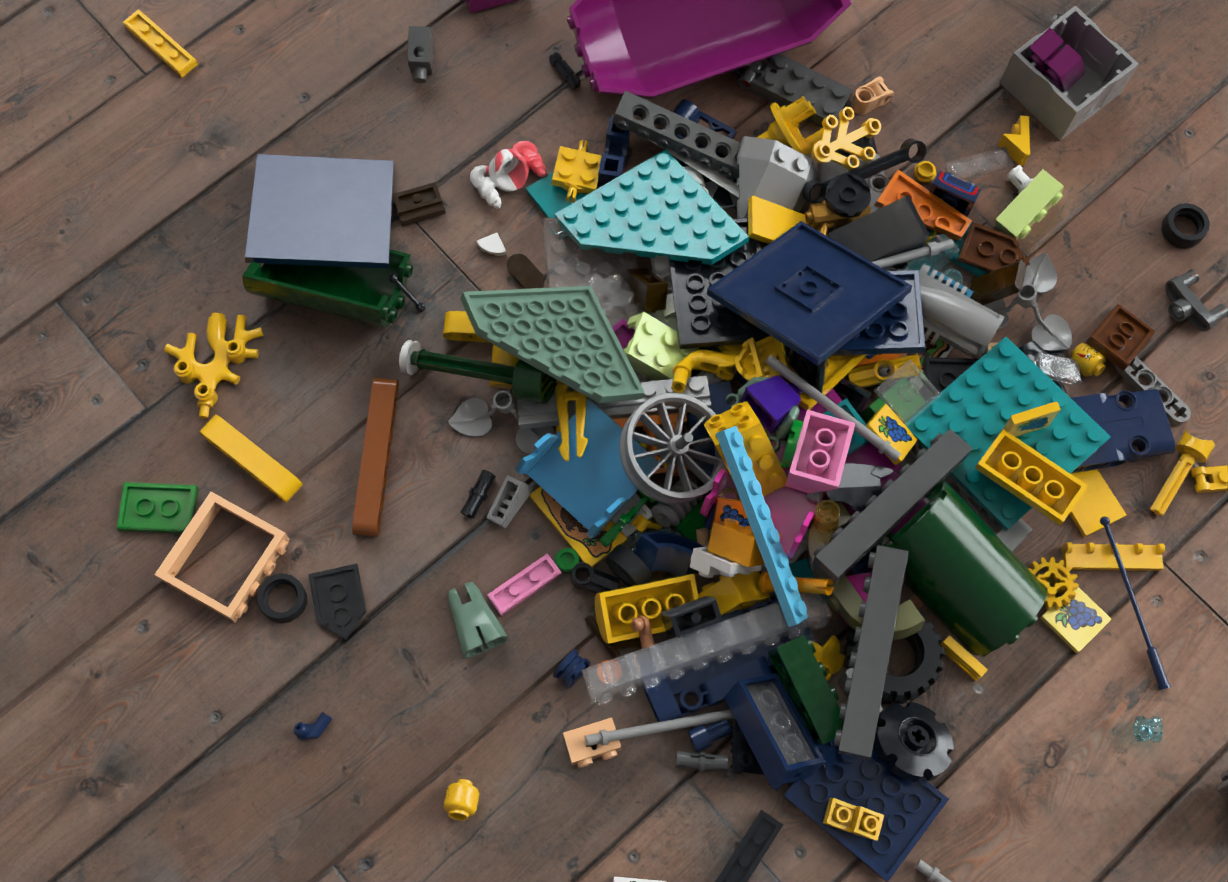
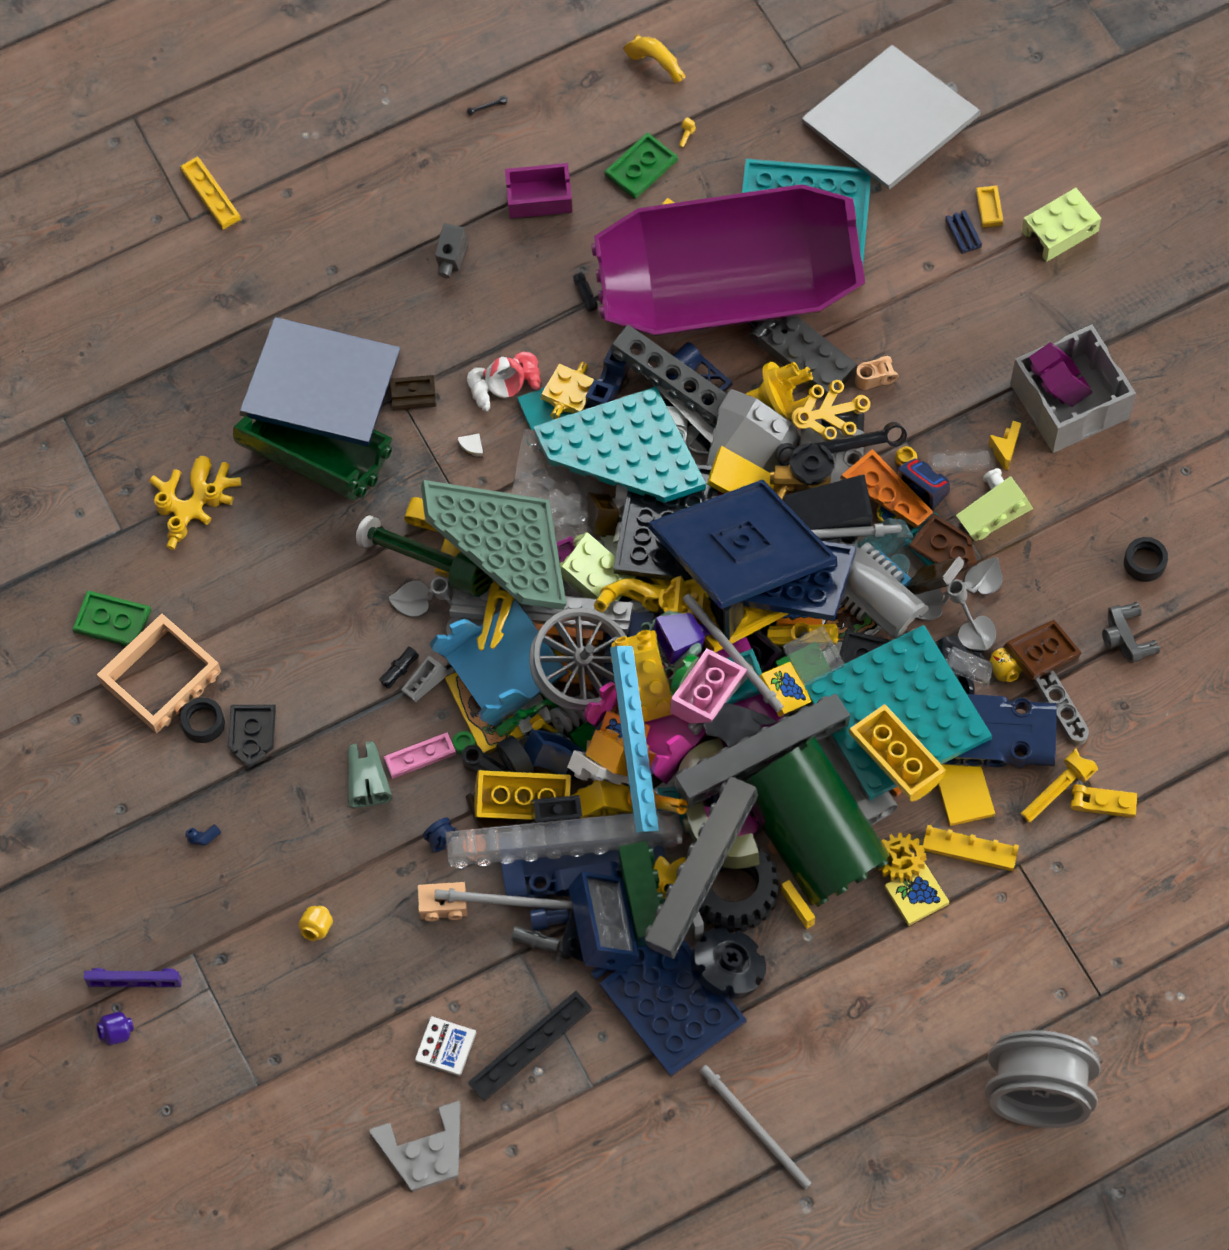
camera: 20 degrees right, 5 degrees down
yellow beam [199,414,303,503] -> none
dark orange beam [352,378,399,537] -> none
black hinge [389,274,426,312] -> none
dark brown tile [507,254,544,289] -> none
nougat arm [631,615,654,649] -> none
clear yellow wheel [814,500,840,533] -> none
yellow slope [823,798,884,841] -> none
yellow tile [1000,401,1061,437] -> none
dark blue piece [1100,516,1171,690] -> none
clear light blue wheel [1134,716,1163,742] -> none

